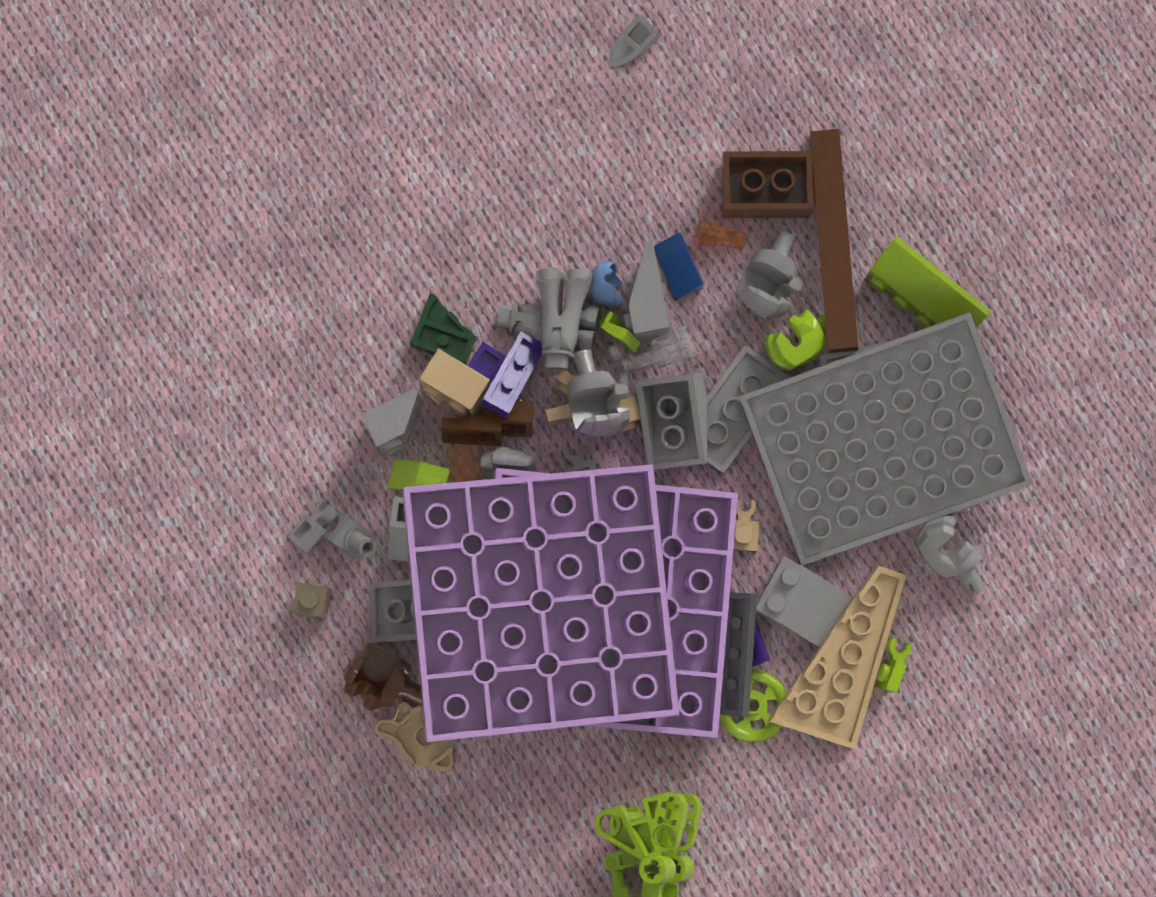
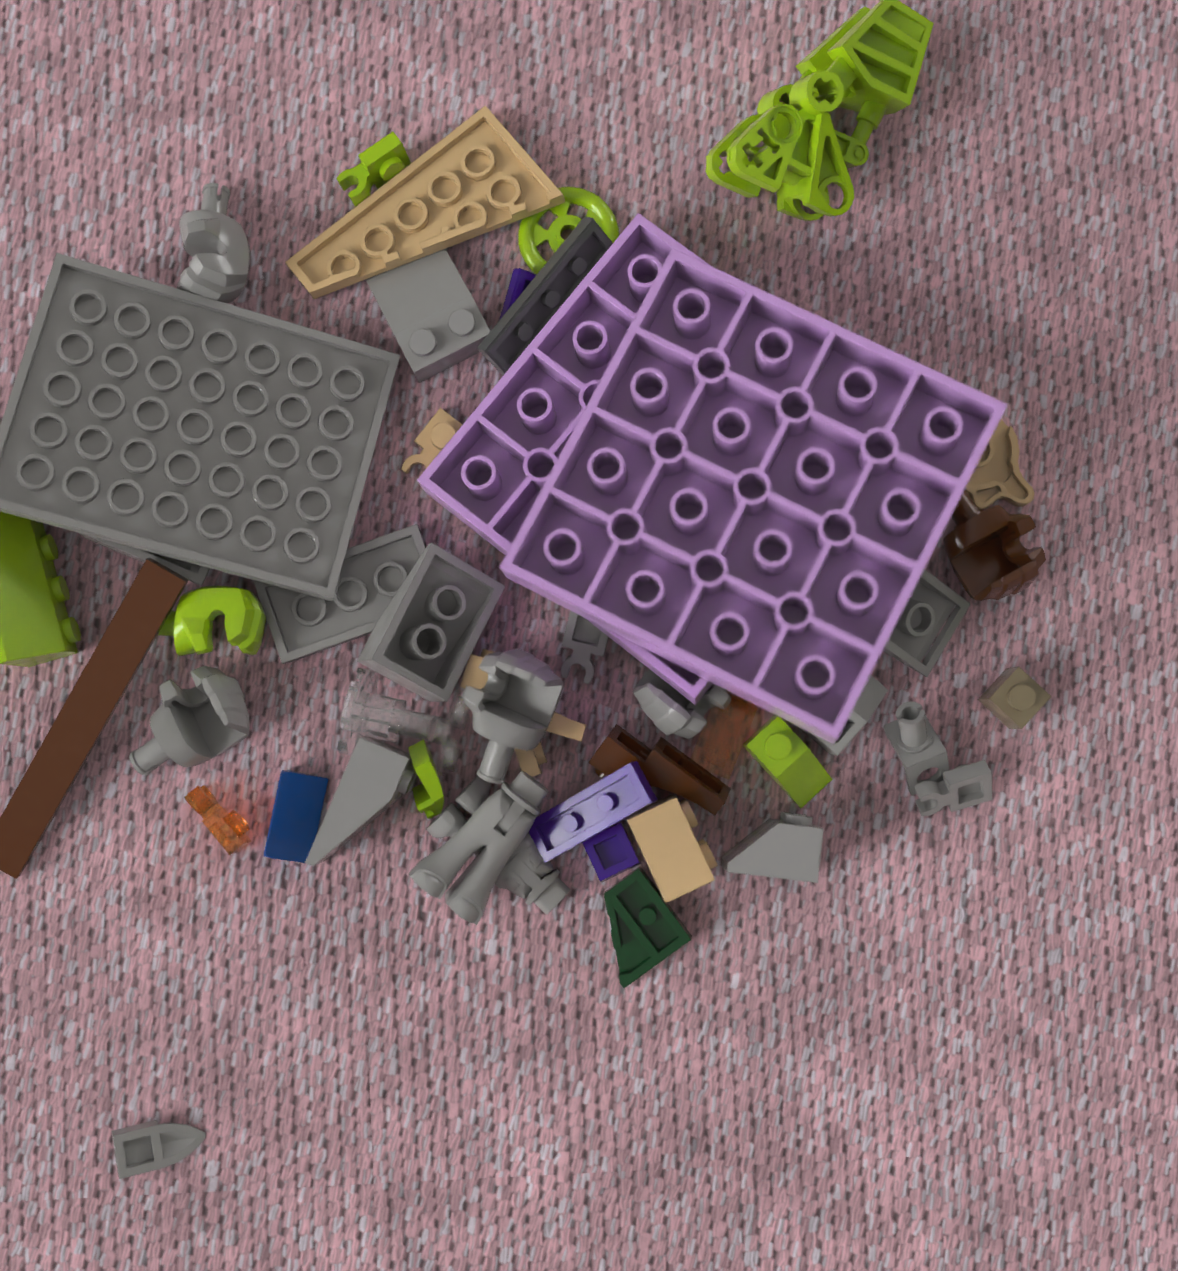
camera: 145 degrees left, 5 degrees up
medium blue hair [589,261,623,307] -> none
reddish brown brick [721,151,813,218] -> none

